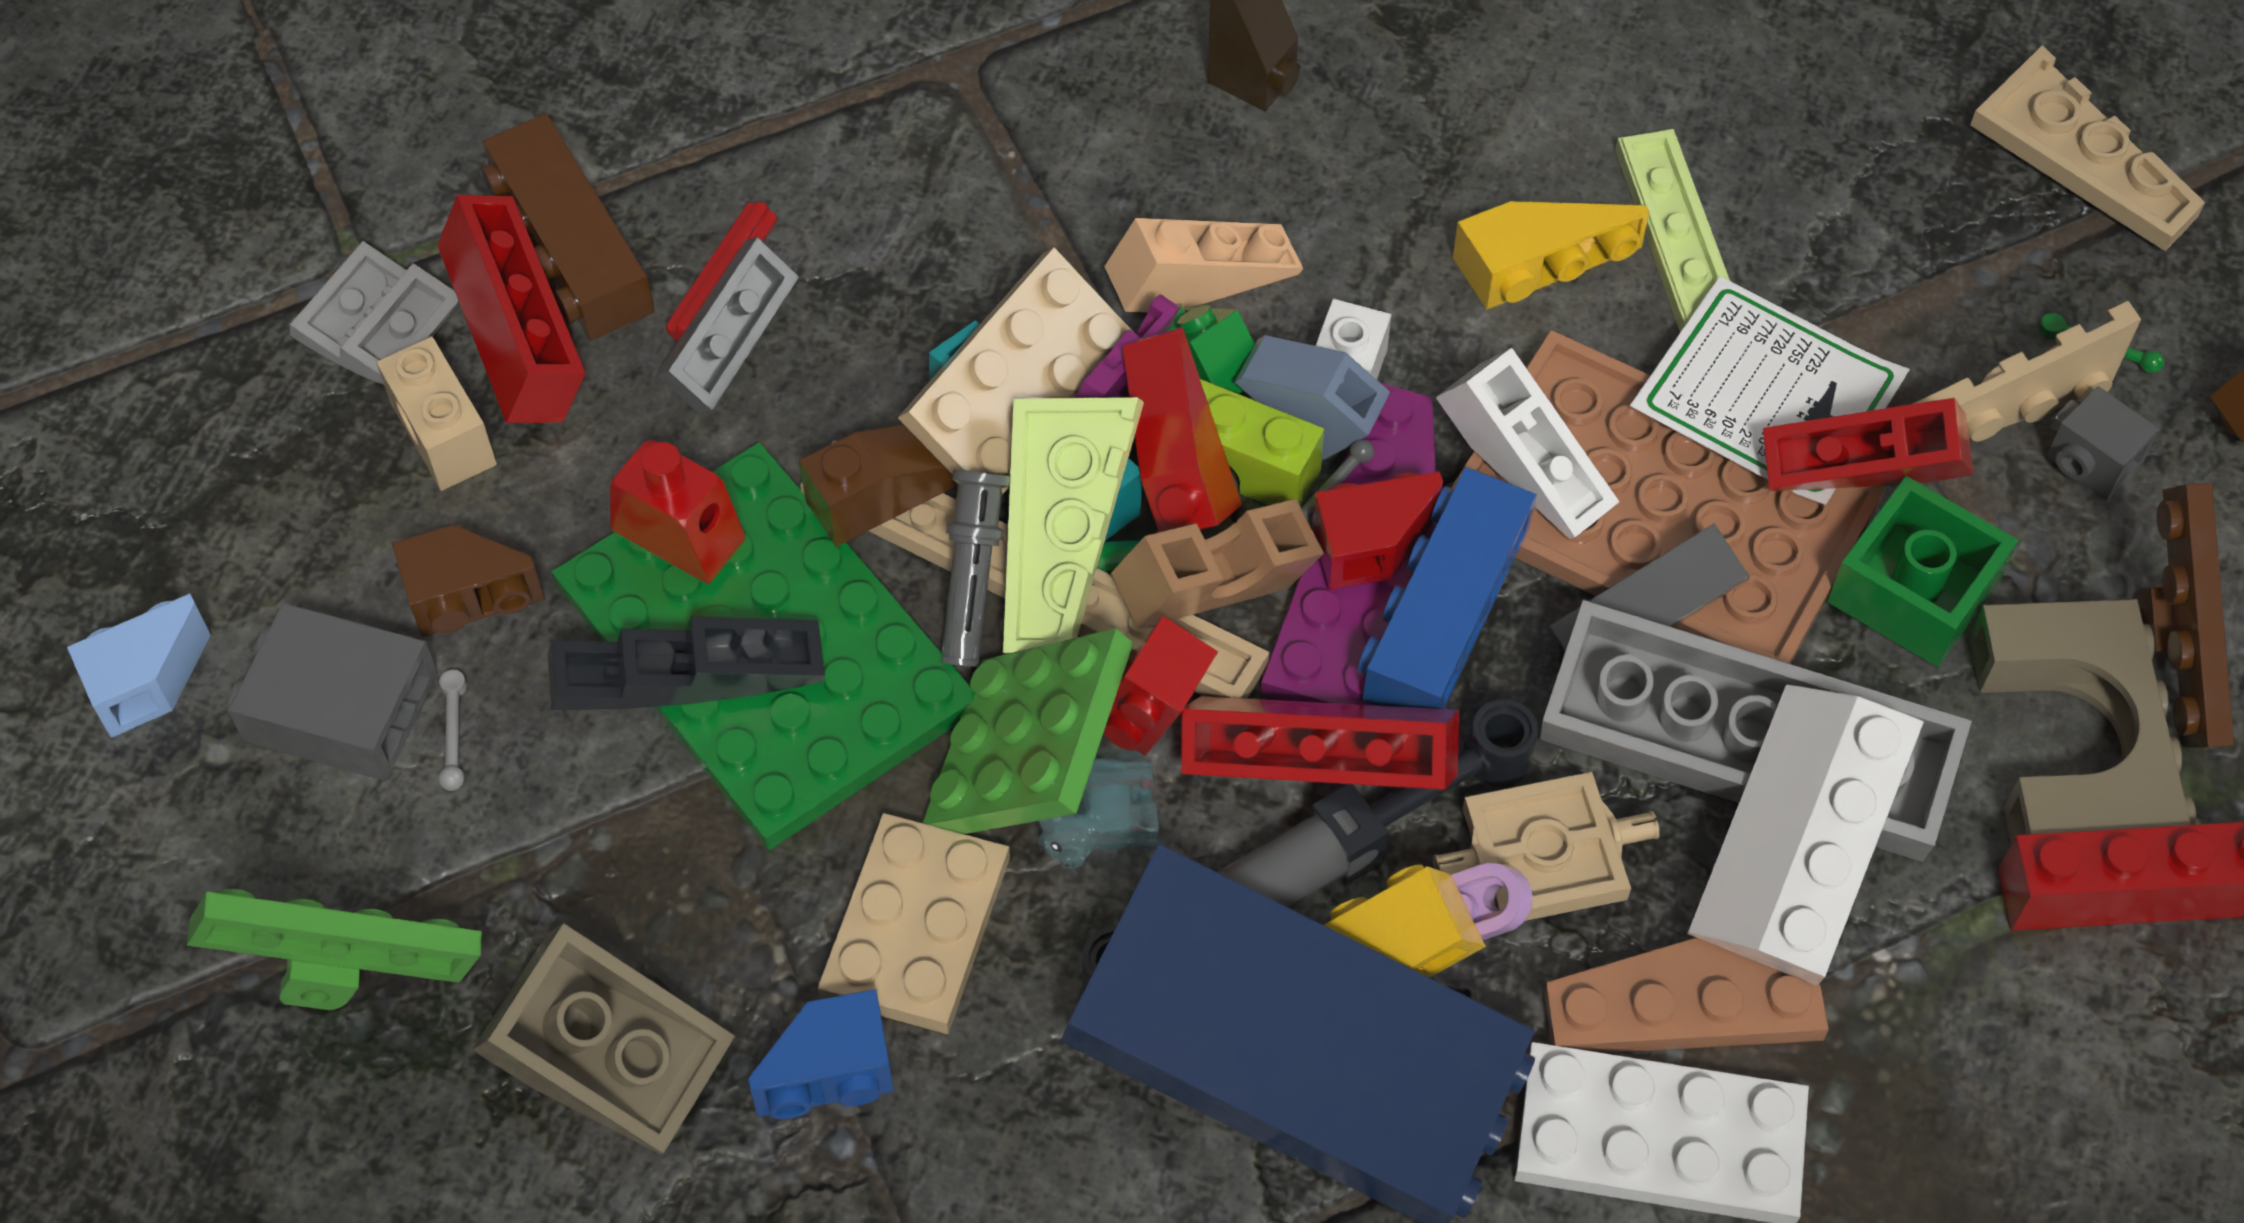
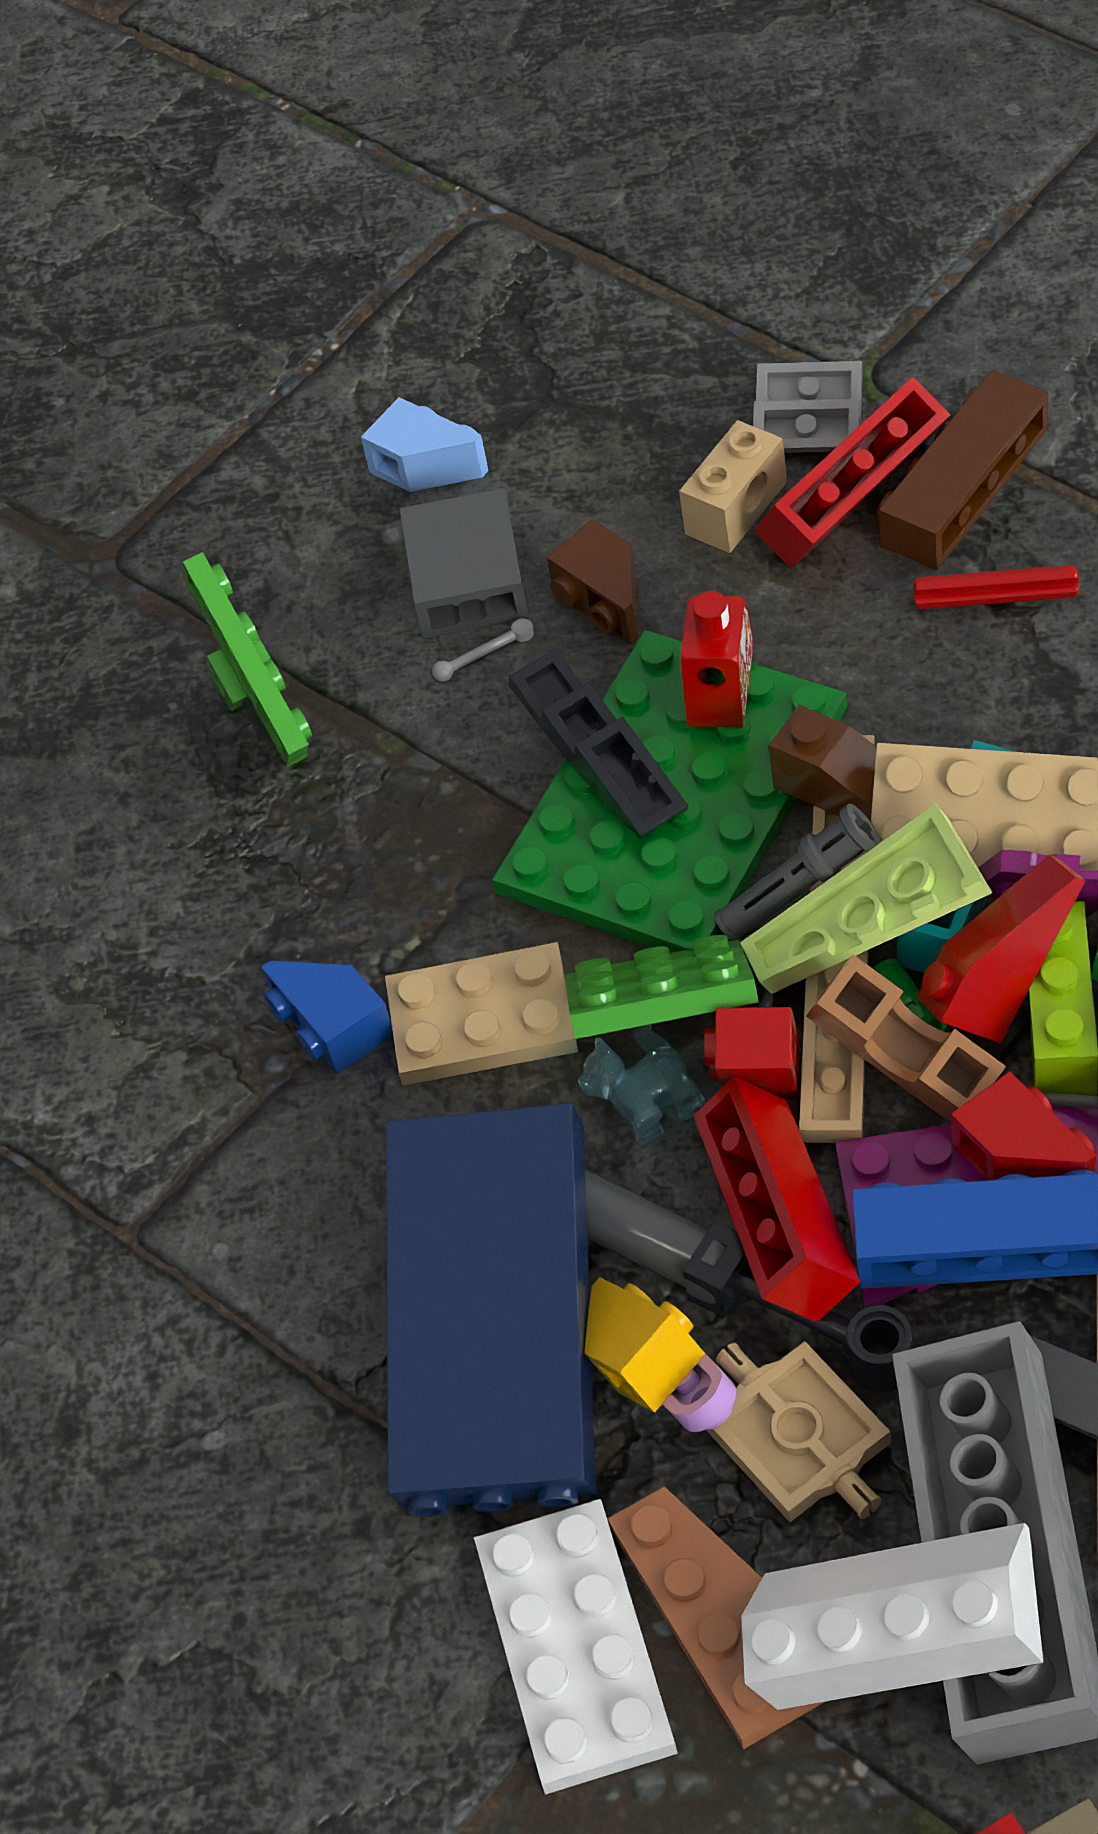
camera: 75 degrees right, 5 degrees down
dark tan slope [472,923,735,1155] -> none
plate [656,237,799,414] -> none

